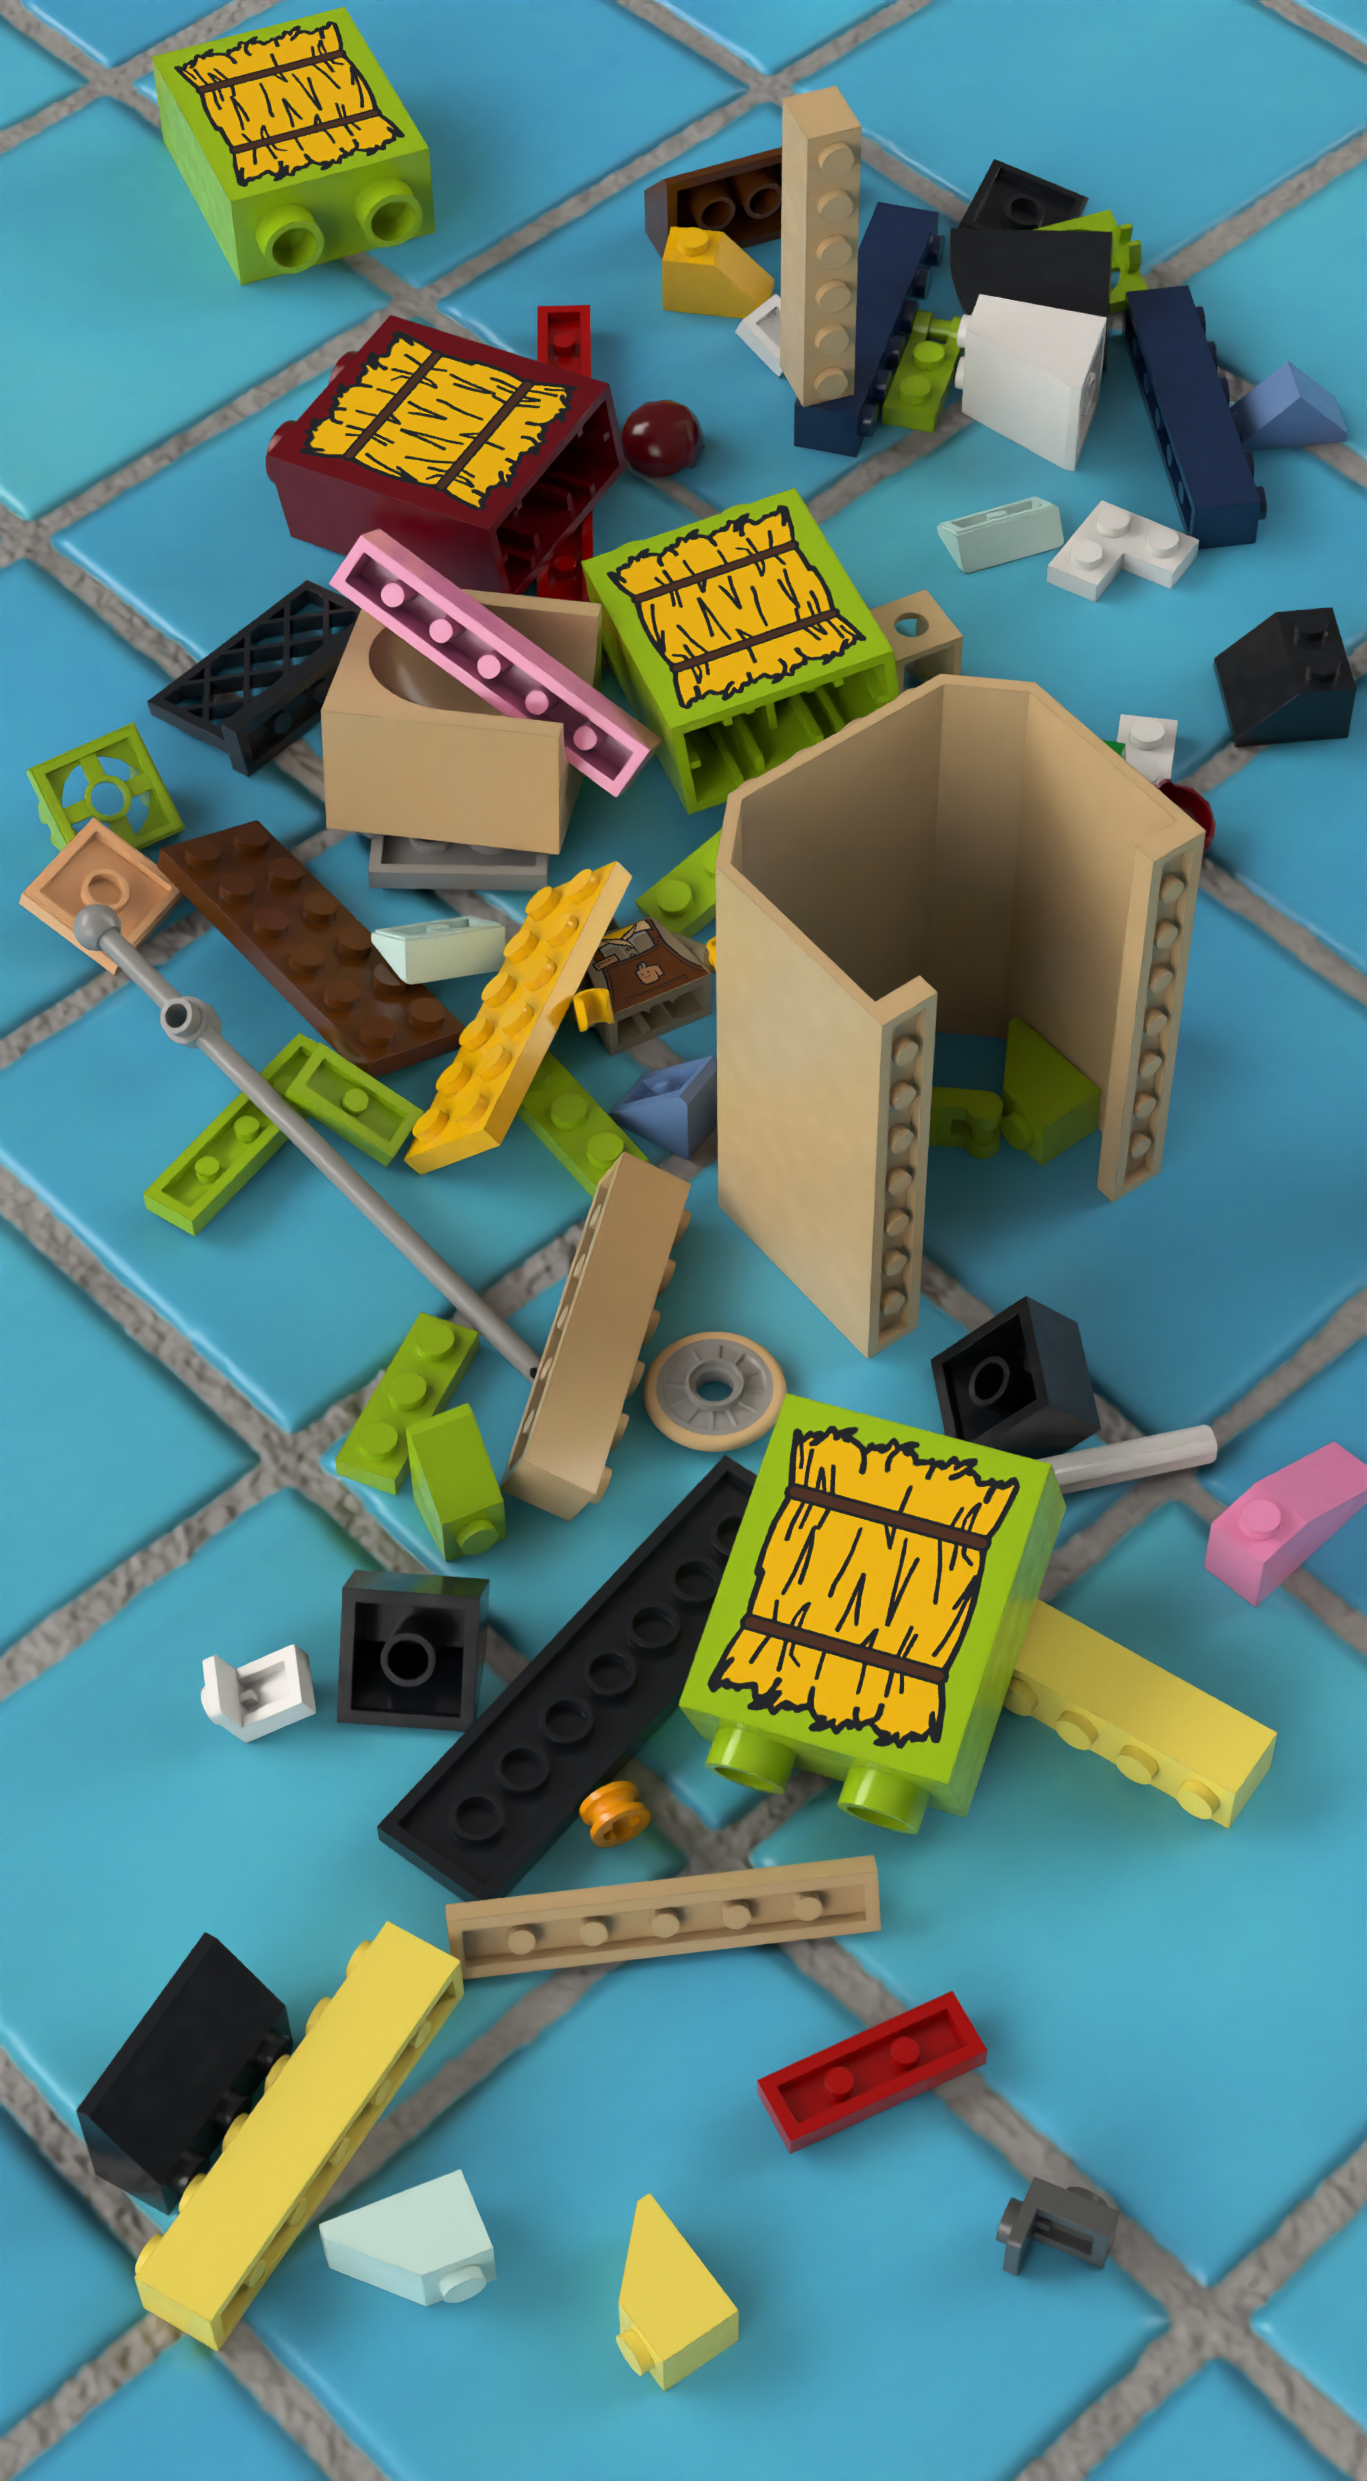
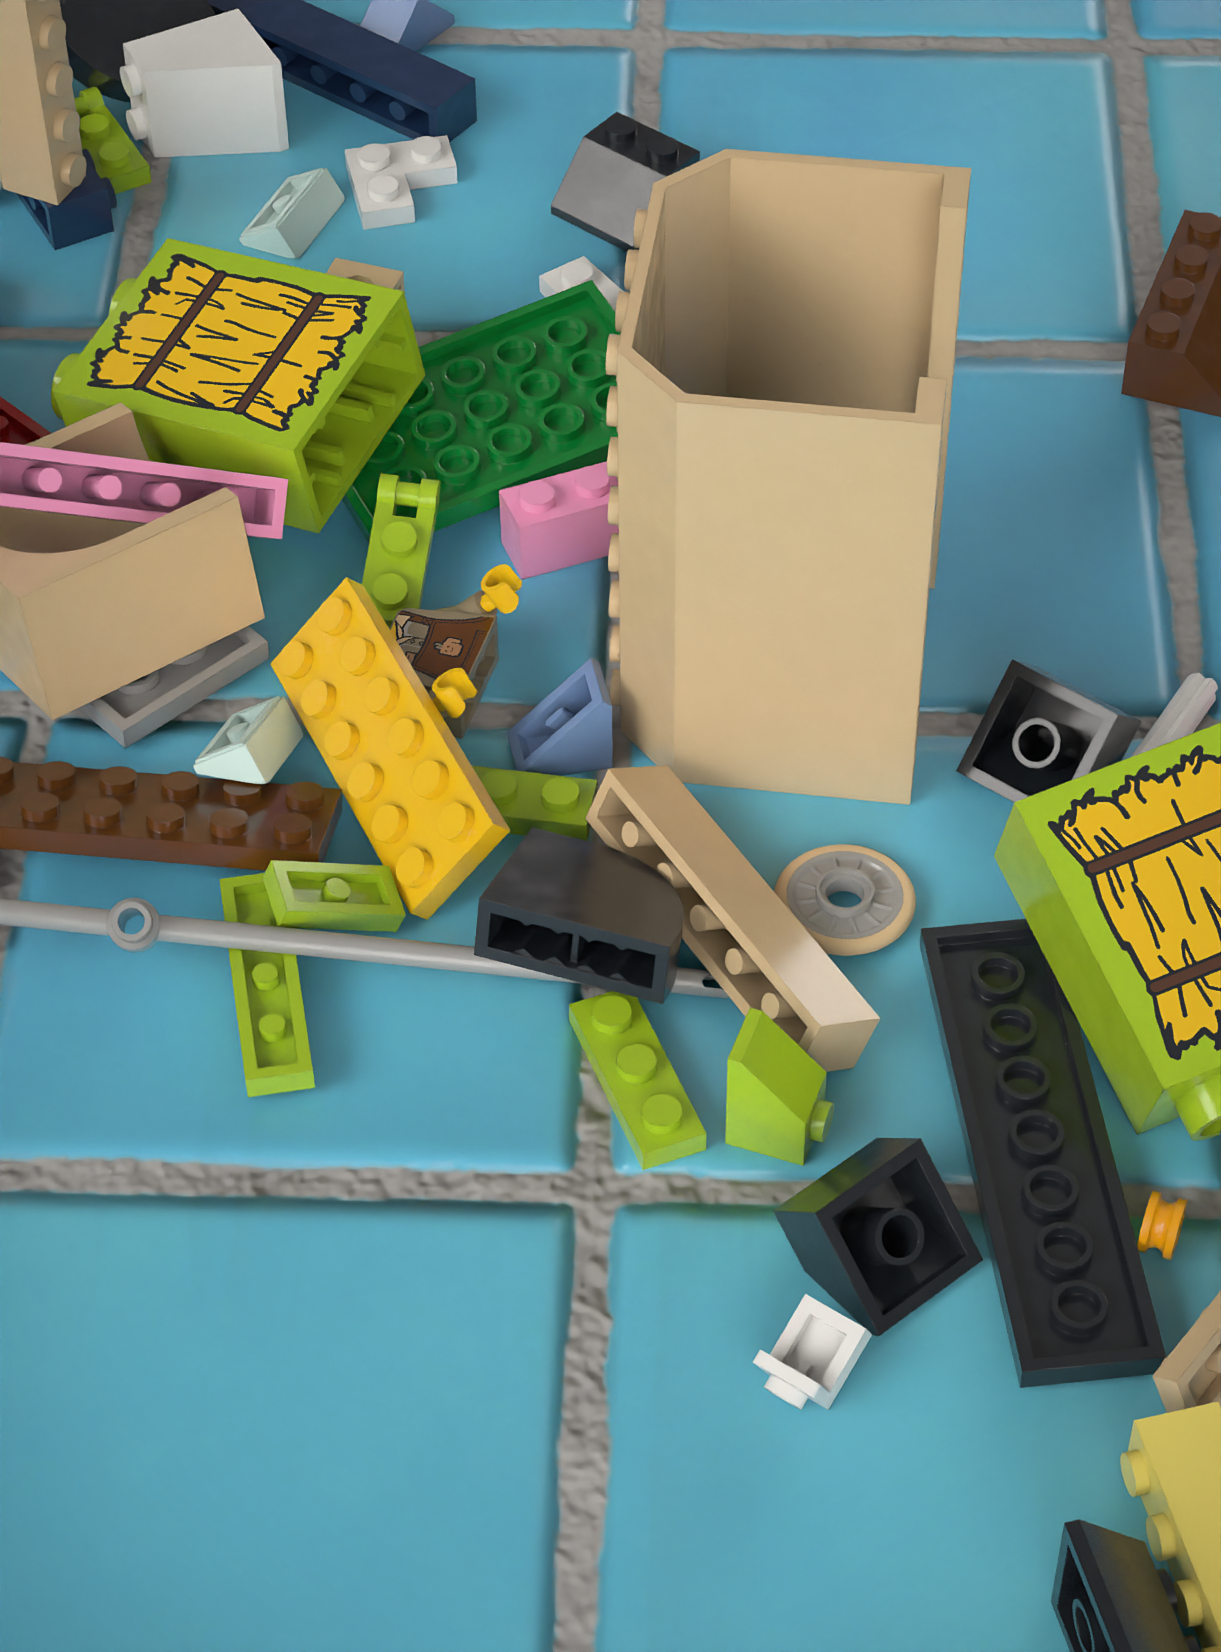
camera: 45 degrees left, 5 degrees down
none -> black brick [474,827,684,1004]

